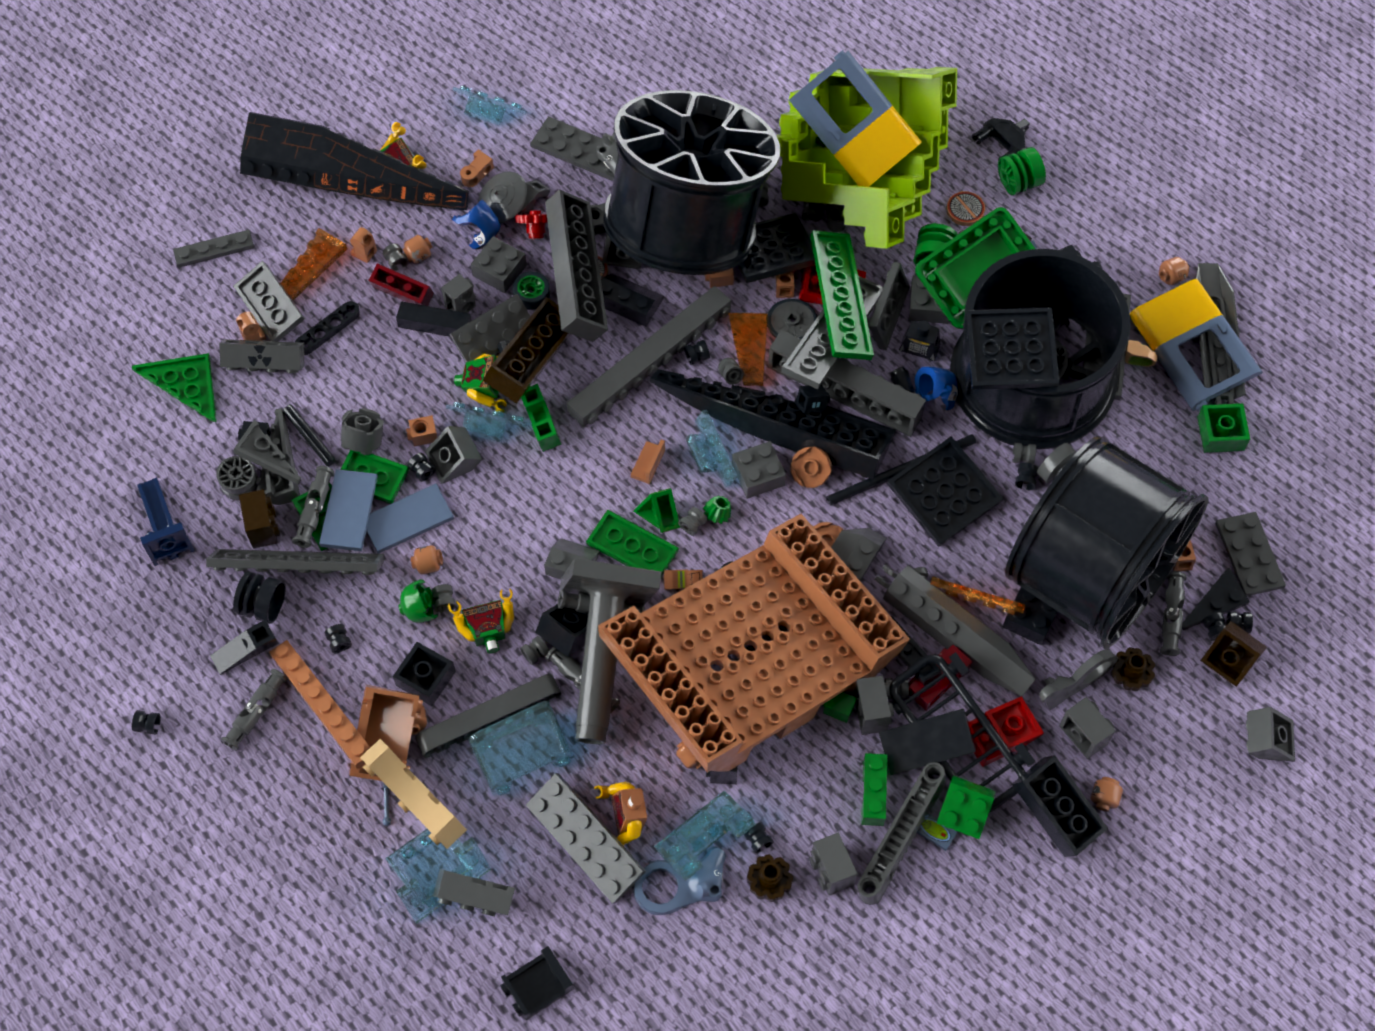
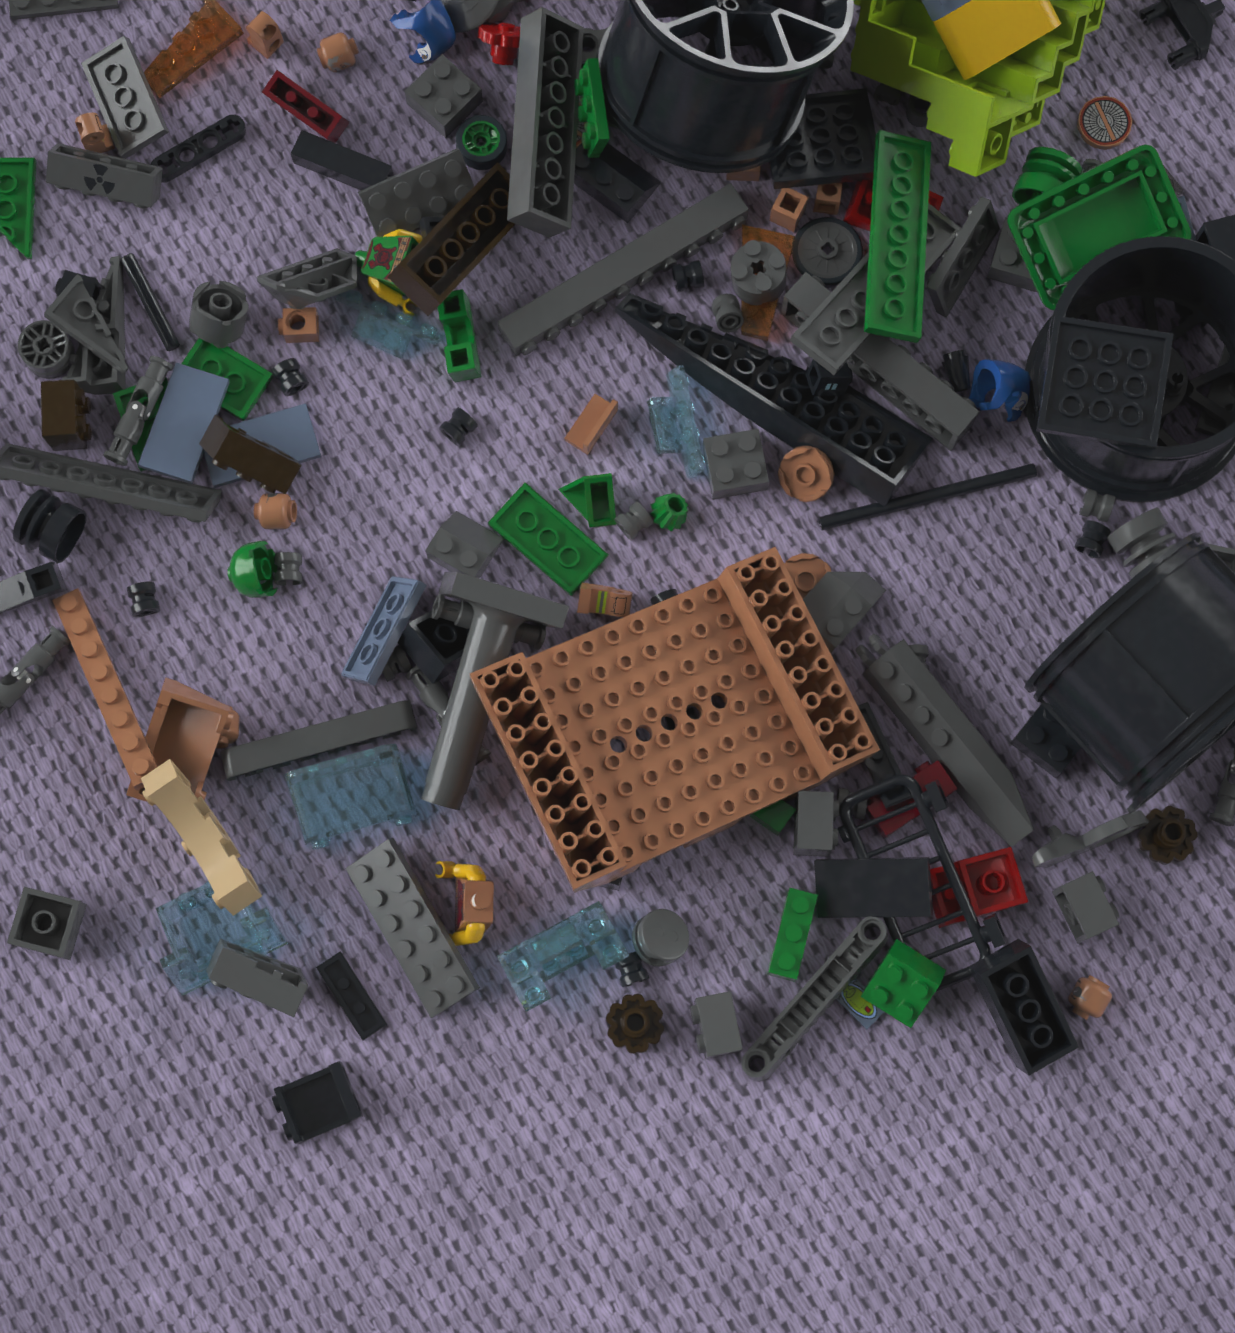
camera: 10 degrees right, 15 degrees up
dark grey wheel [382,243,409,271] -> none
sand blue hinge [382,783,391,826] -> none
black brick [392,642,456,706] -> none
dark grey slope [425,426,483,484] -> none
dark grey brick [441,274,476,313] -> none
torso [447,588,514,654] -> none
sand blue animal [633,847,726,915] -> none
black plate [887,436,1004,547] -> none
black torso [899,321,941,361] -> none
clear orange wing [930,576,1025,615] -> none
green wheel [998,147,1046,195] -> none
none -> dark grey brick [7,887,87,960]
none -> dark brown wedge [199,415,302,494]
none -> dark grey wedge [257,248,357,309]
none -> black tile [316,951,388,1041]
none -> sand blue tile [341,576,427,686]
none -> black wheel [439,407,478,446]
none -> green plate [574,58,610,158]
none -> dark grey head [632,909,689,967]
none -> dark grey brick [730,240,786,306]
none -> nougat brick [769,188,808,232]

